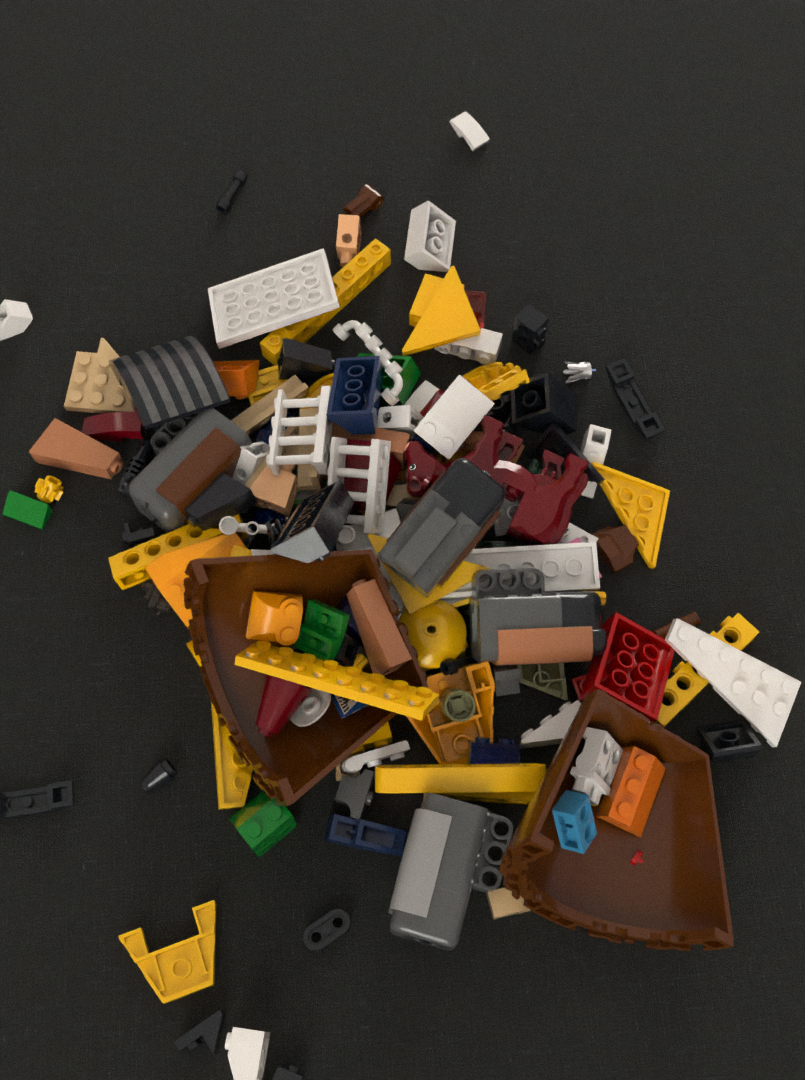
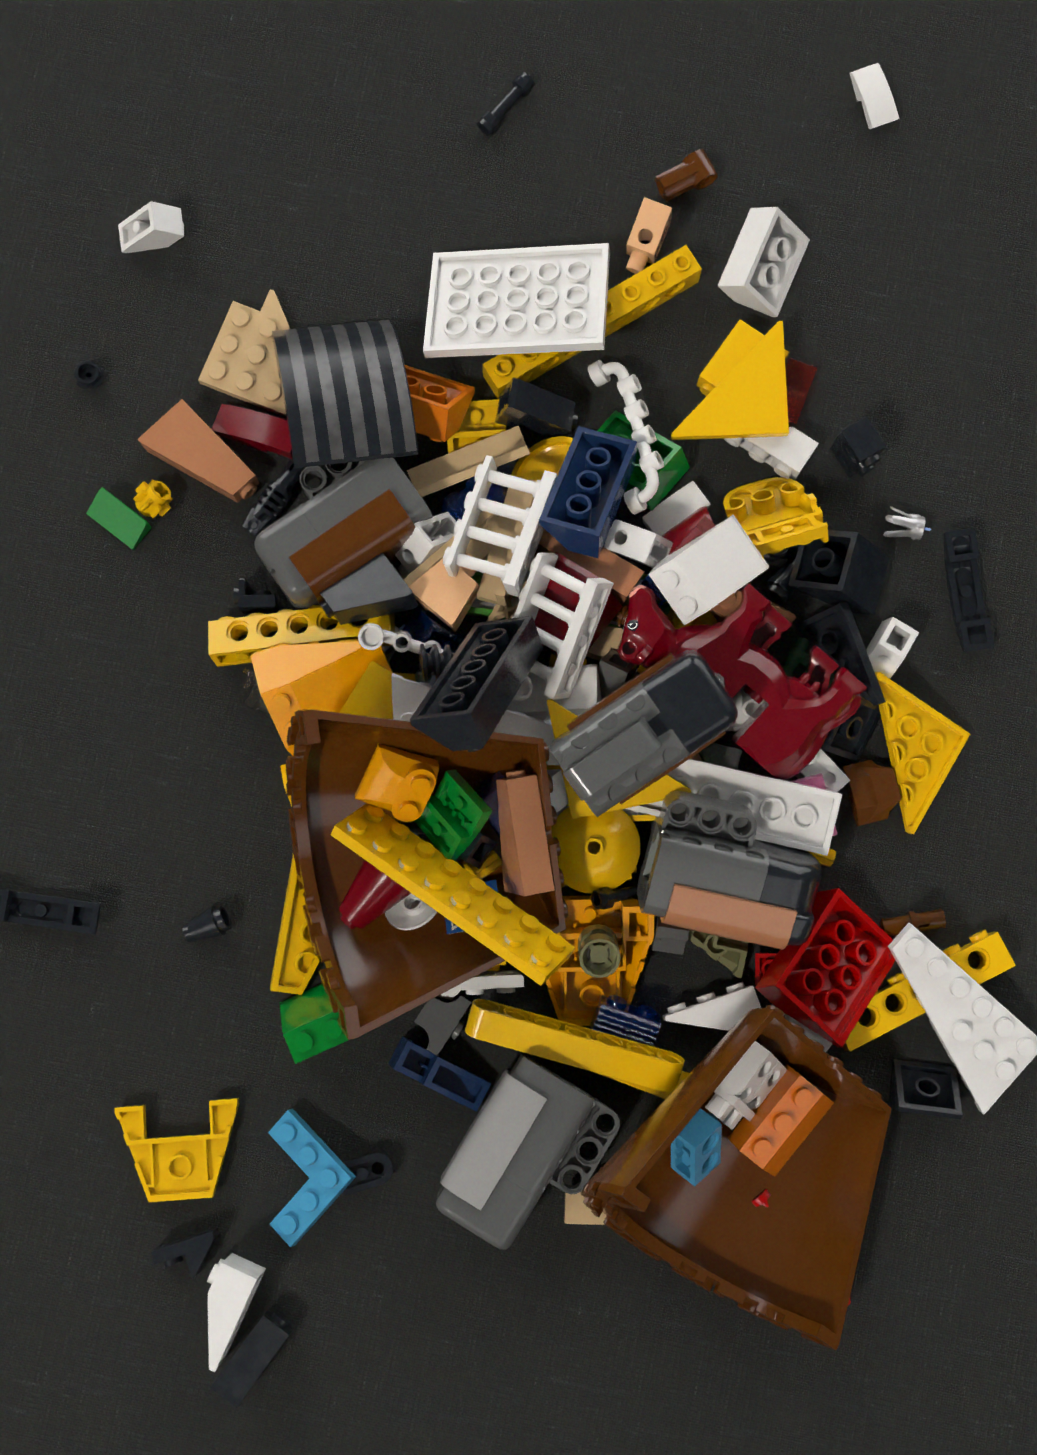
camera: 15 degrees right, 15 degrees up
none -> dark azure plate [268,1109,356,1247]
none -> black slope [820,696,881,762]

